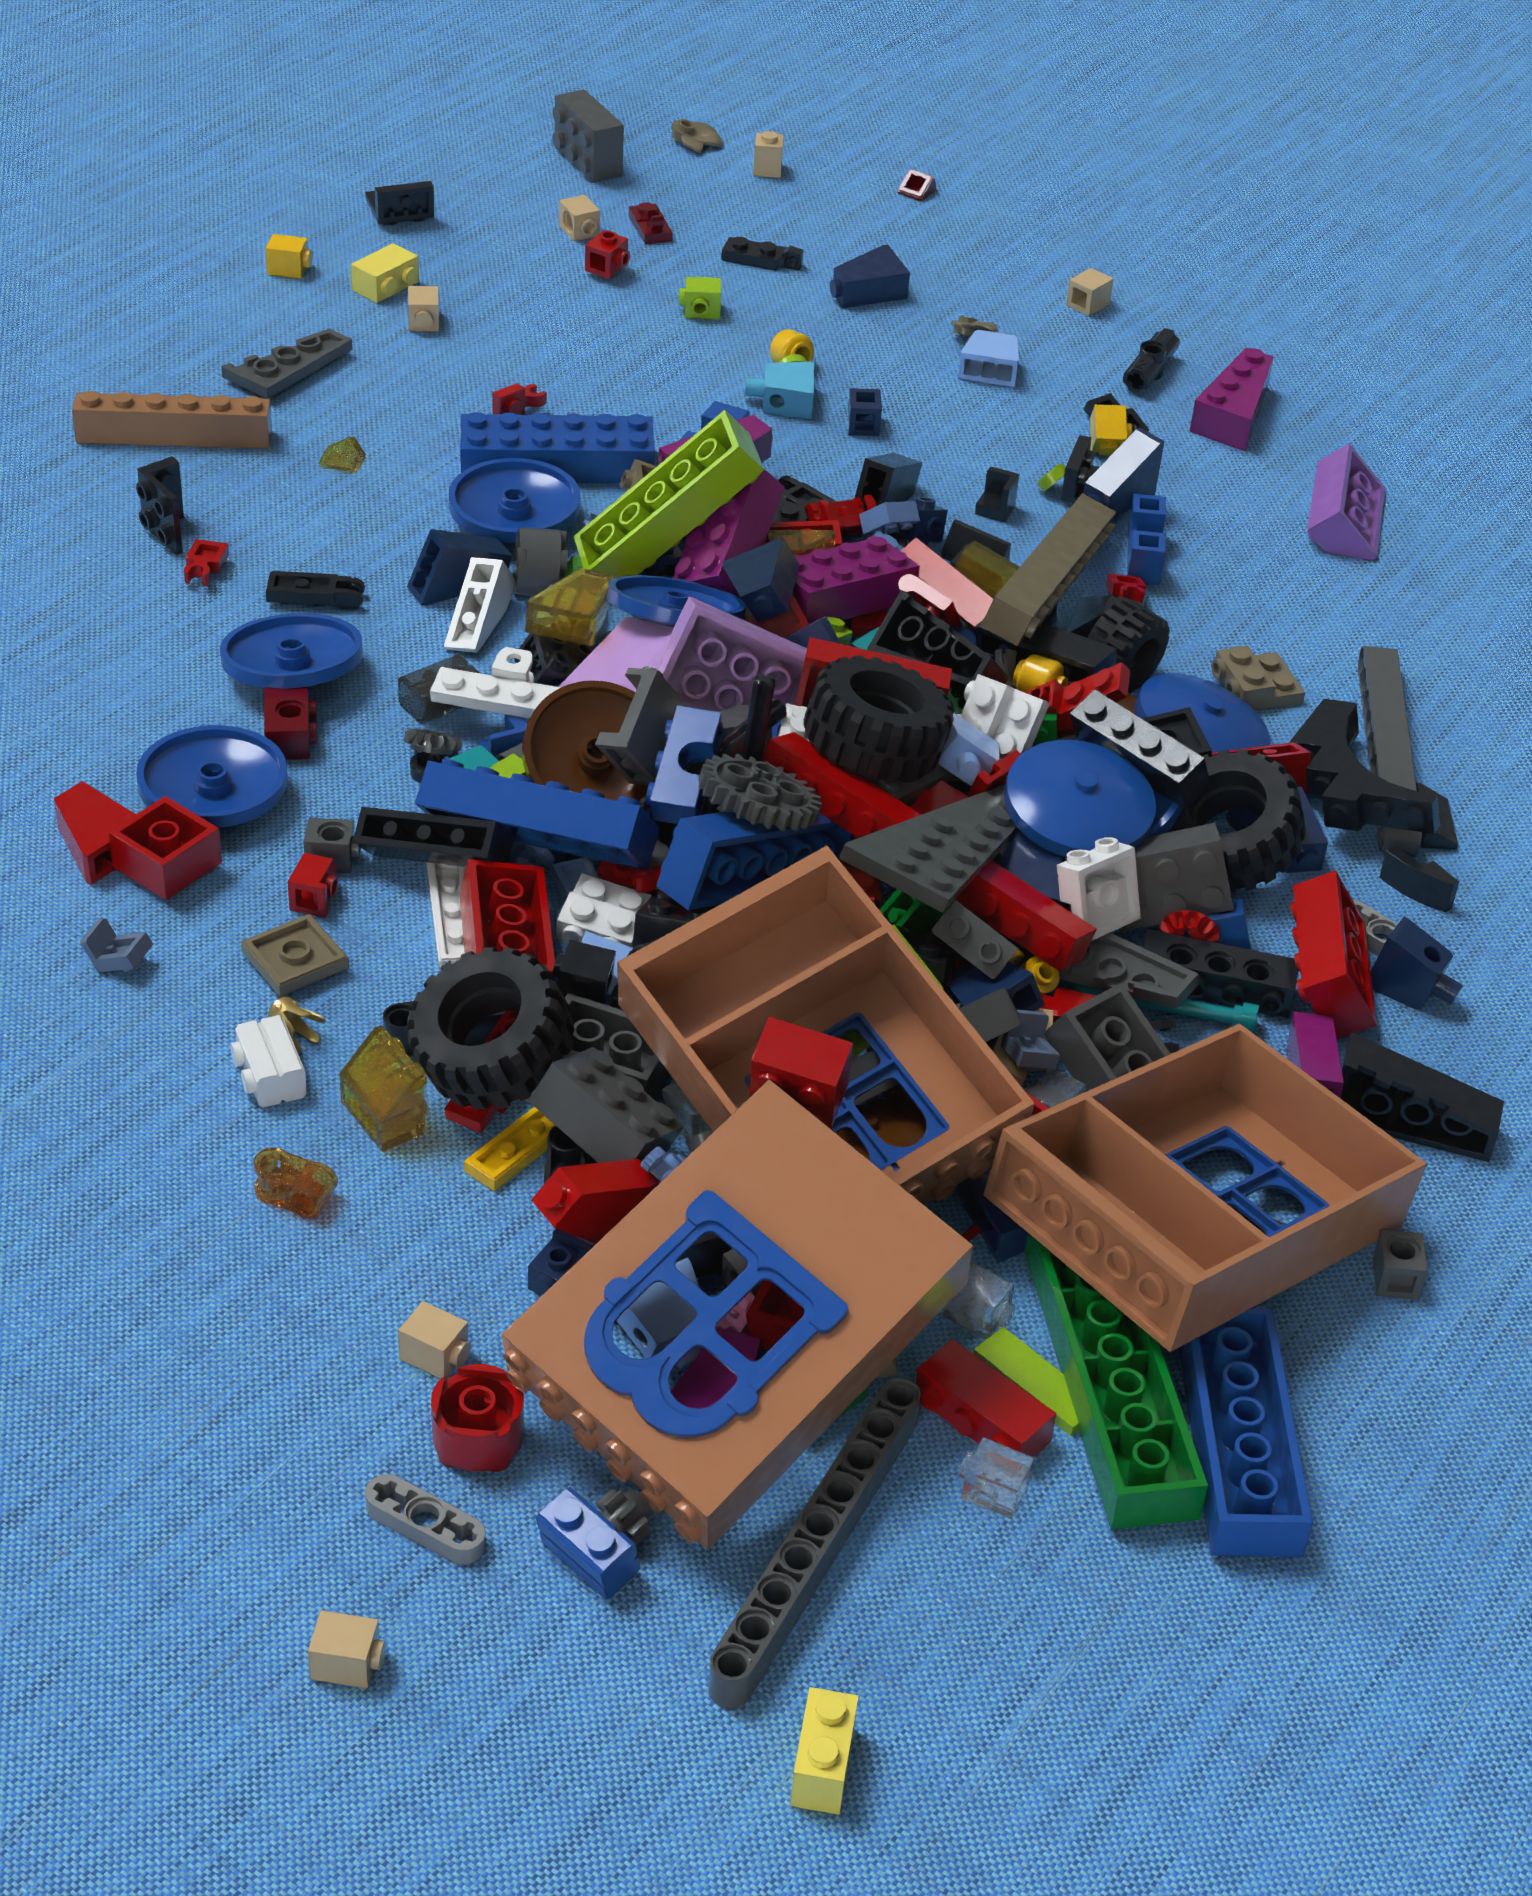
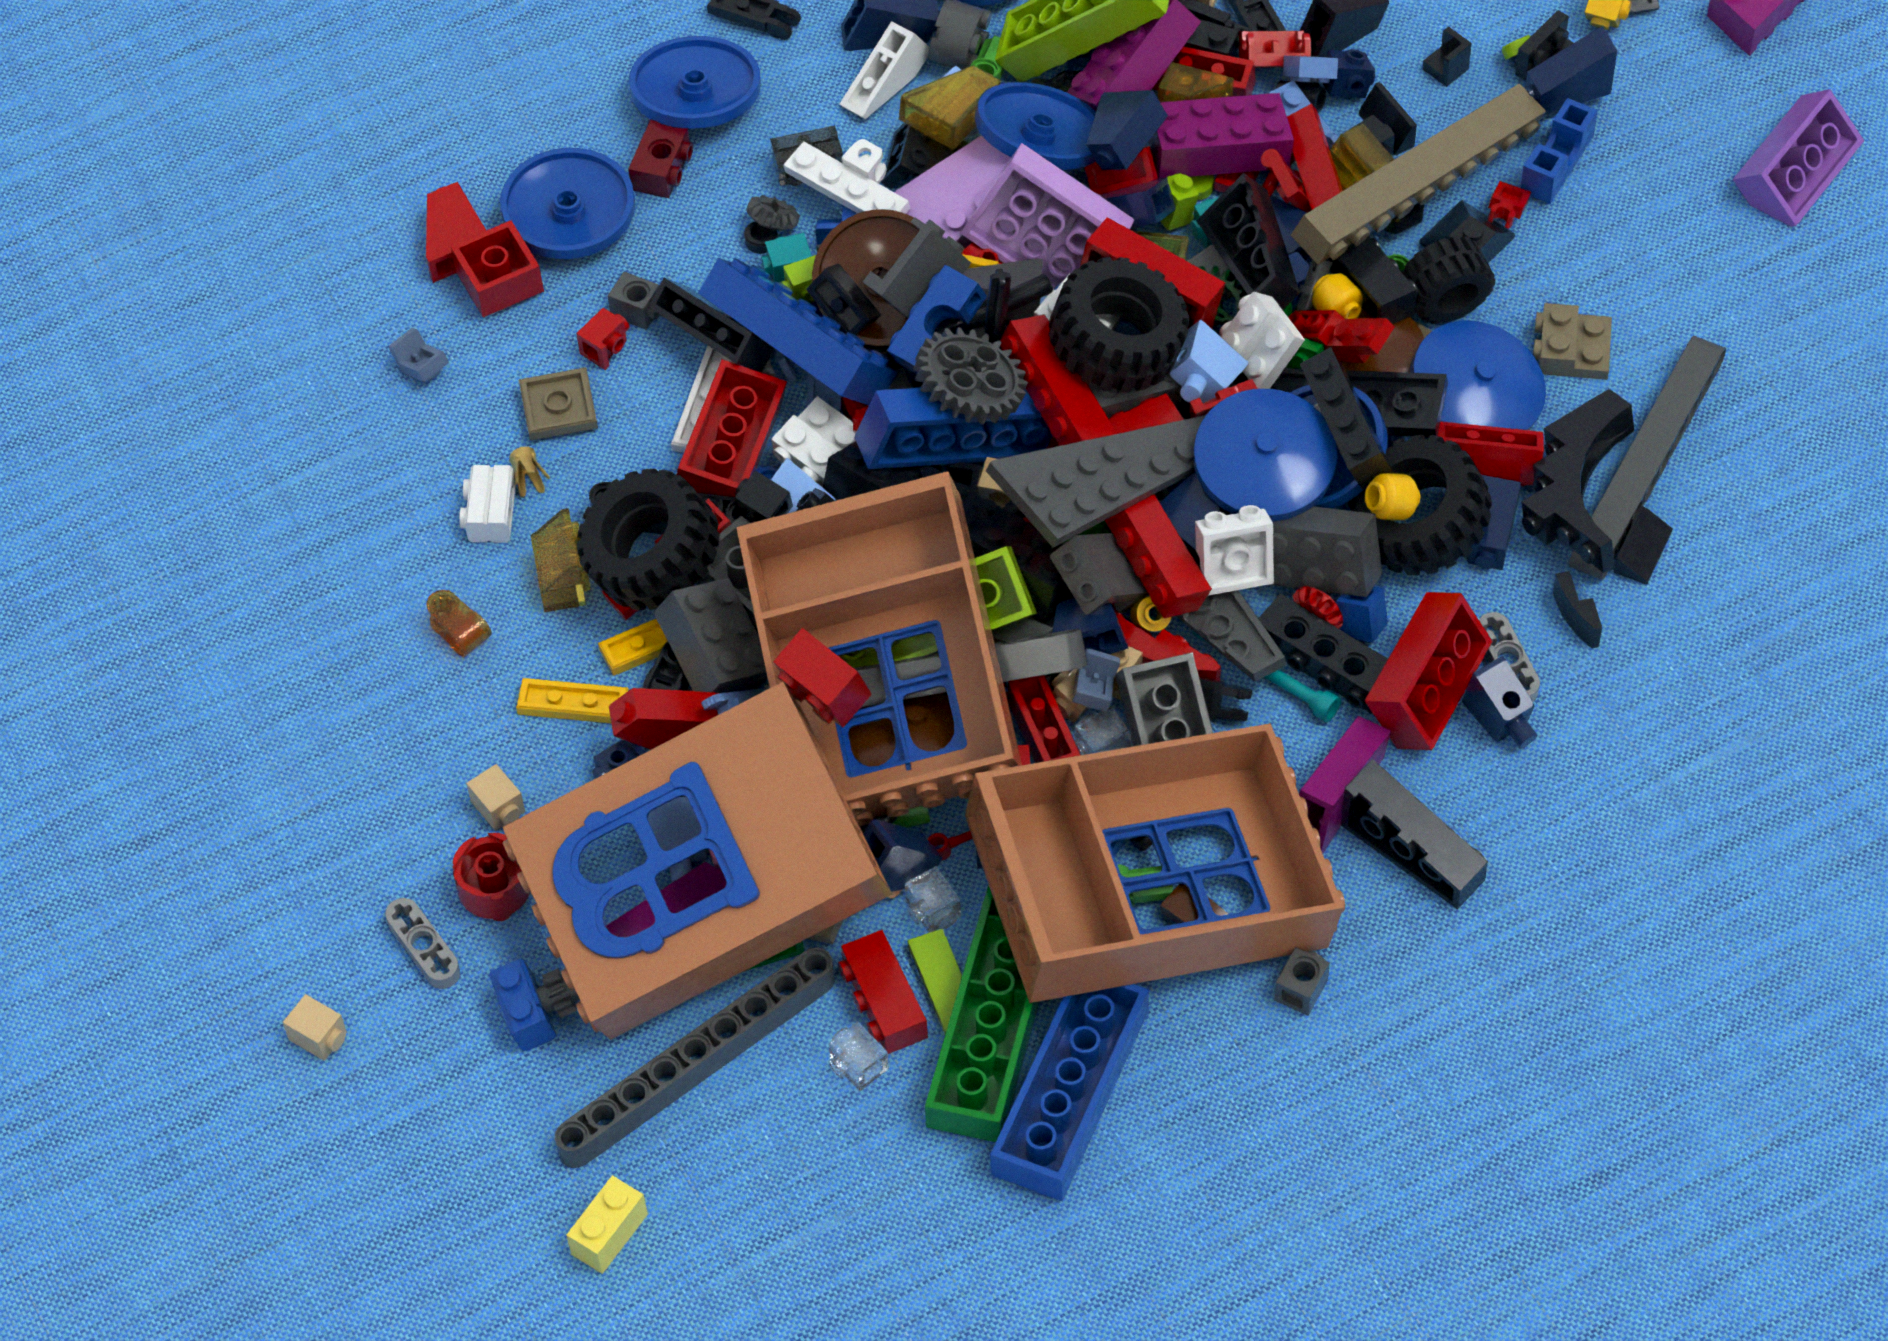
camera: 30 degrees right, 15 degrees up
none -> yellow tile [516,678,629,723]
none -> black slope [806,264,881,336]
none -> yellow head [1365,473,1420,520]

